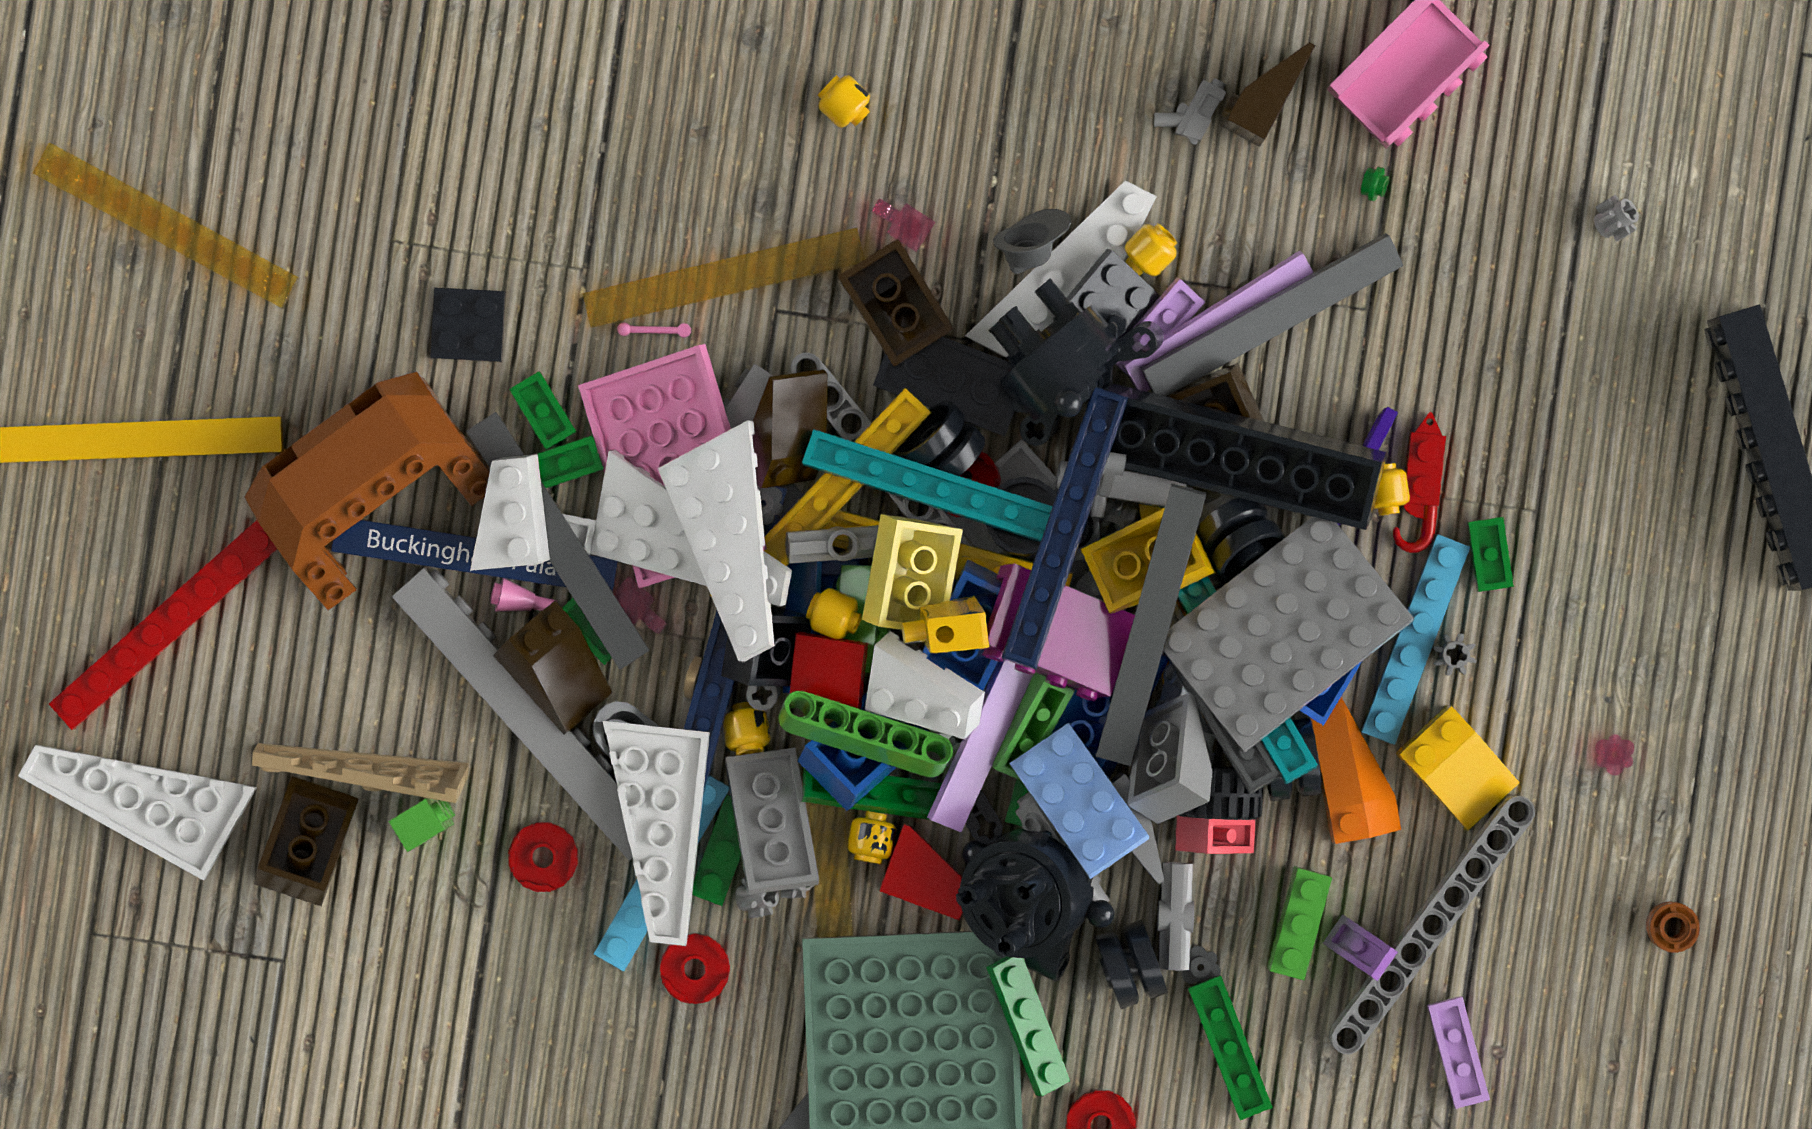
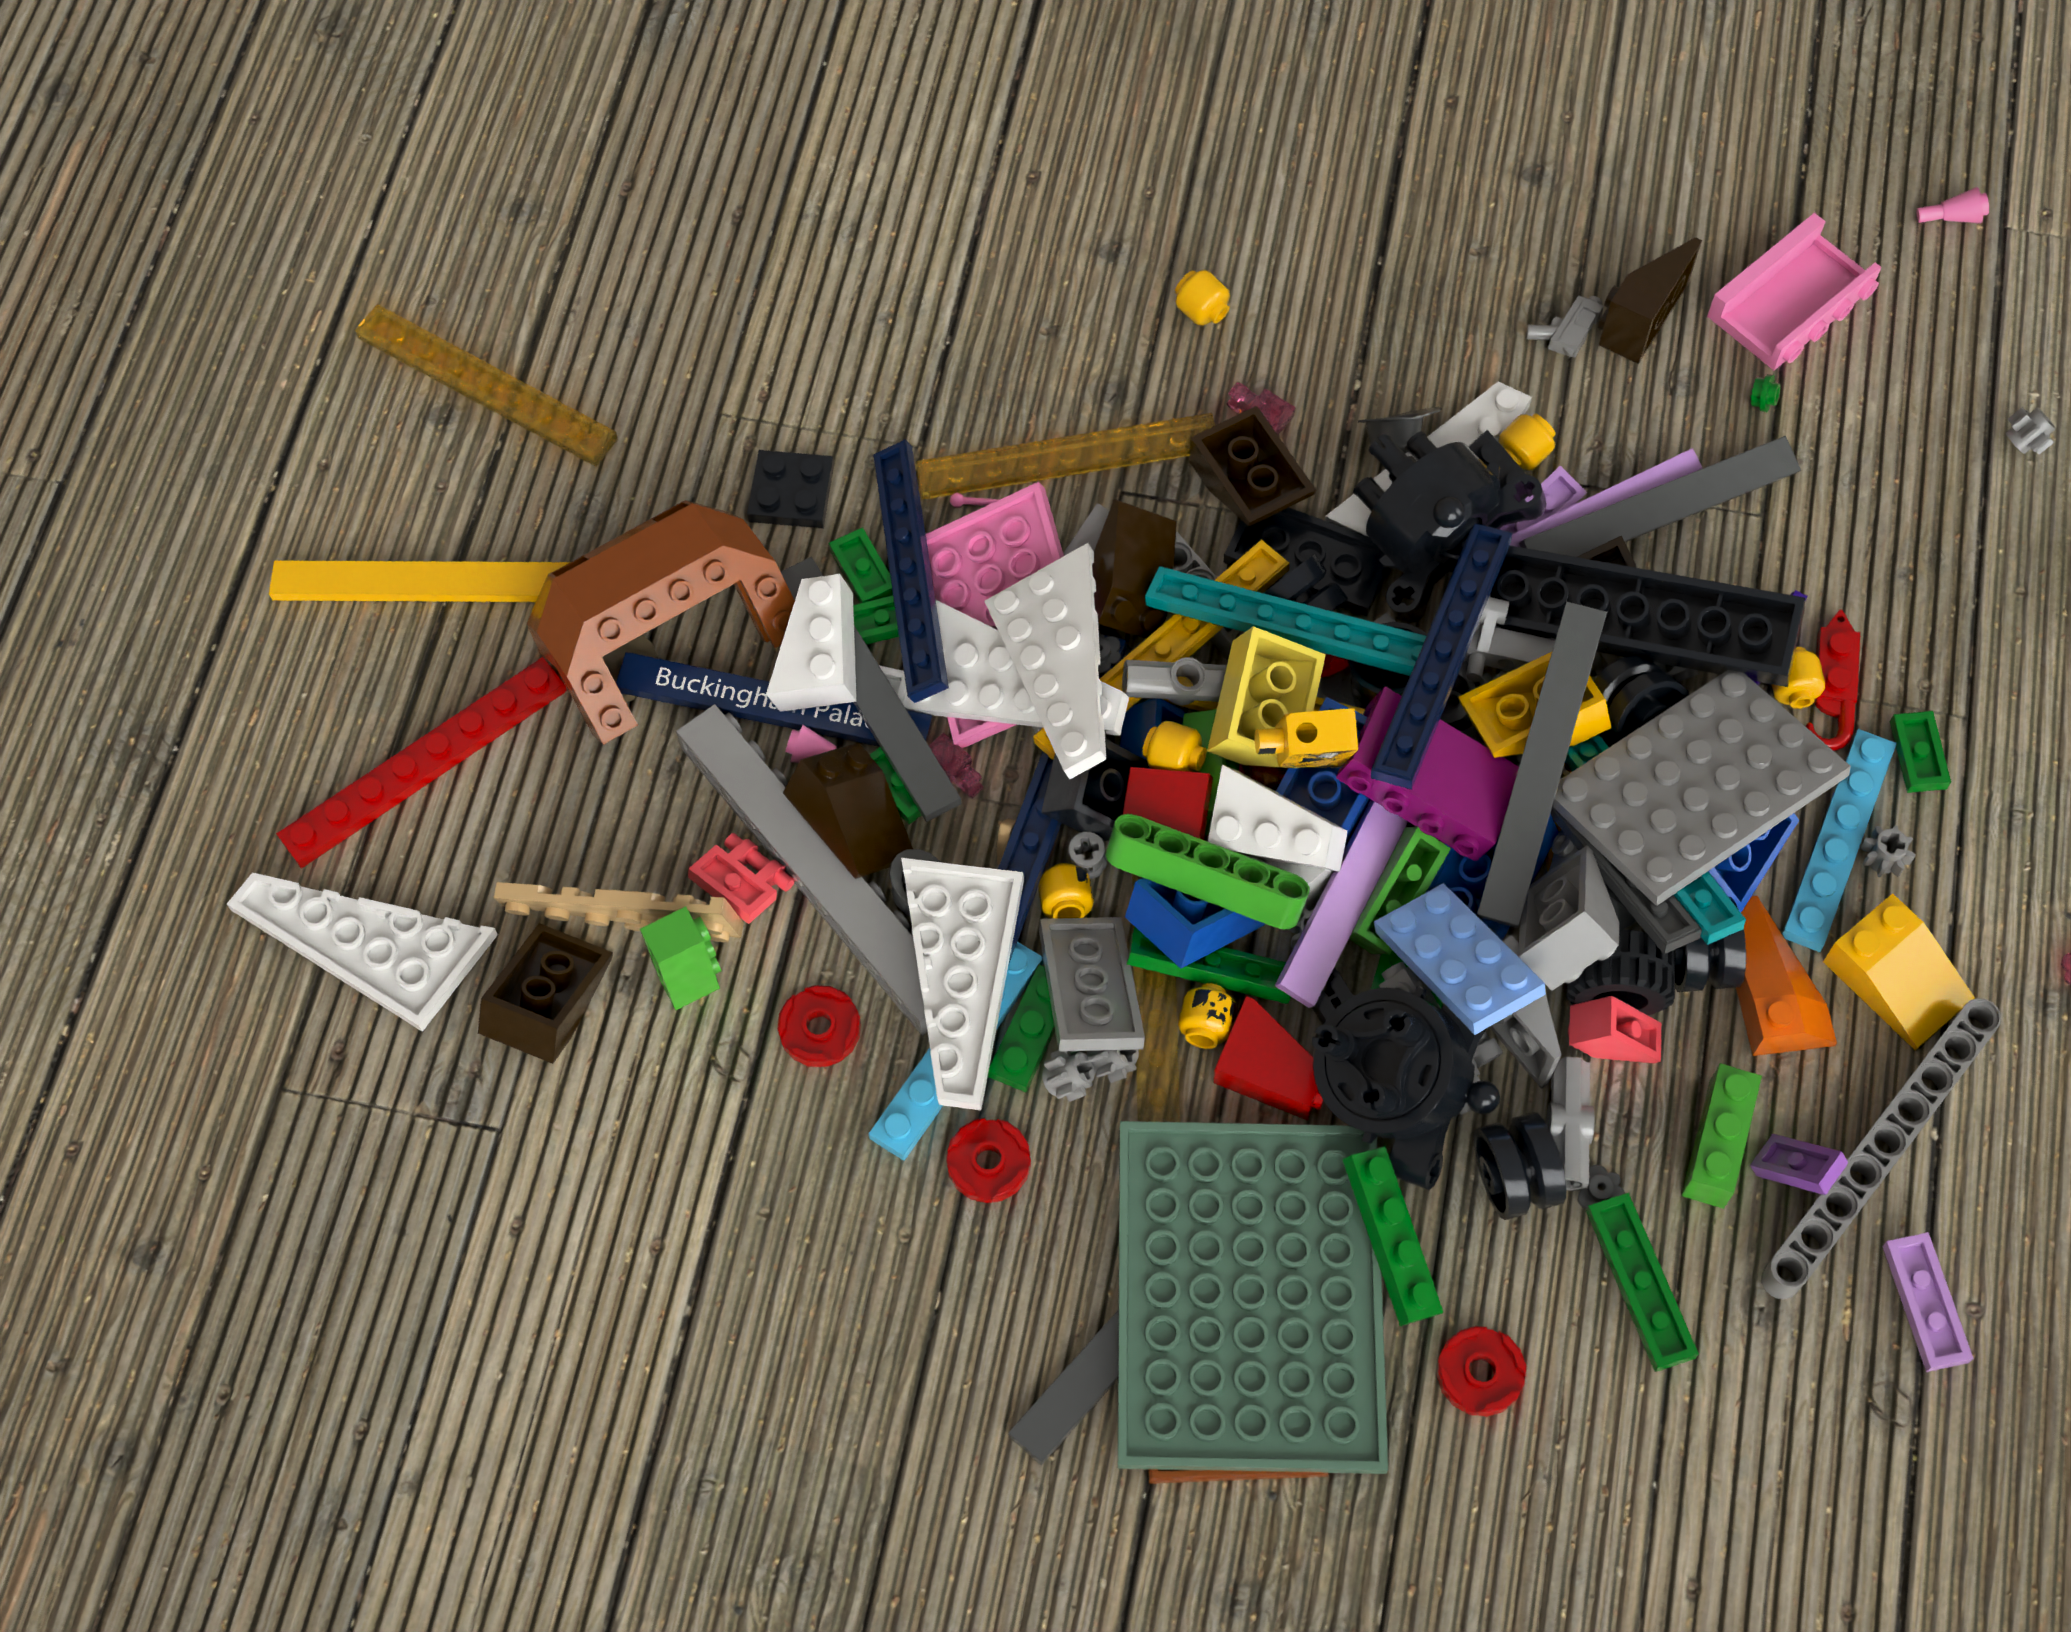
camera: 10 degrees right, 25 degrees down
none -> coral plate [688,833,795,924]
none -> dark blue tile [873,439,949,703]

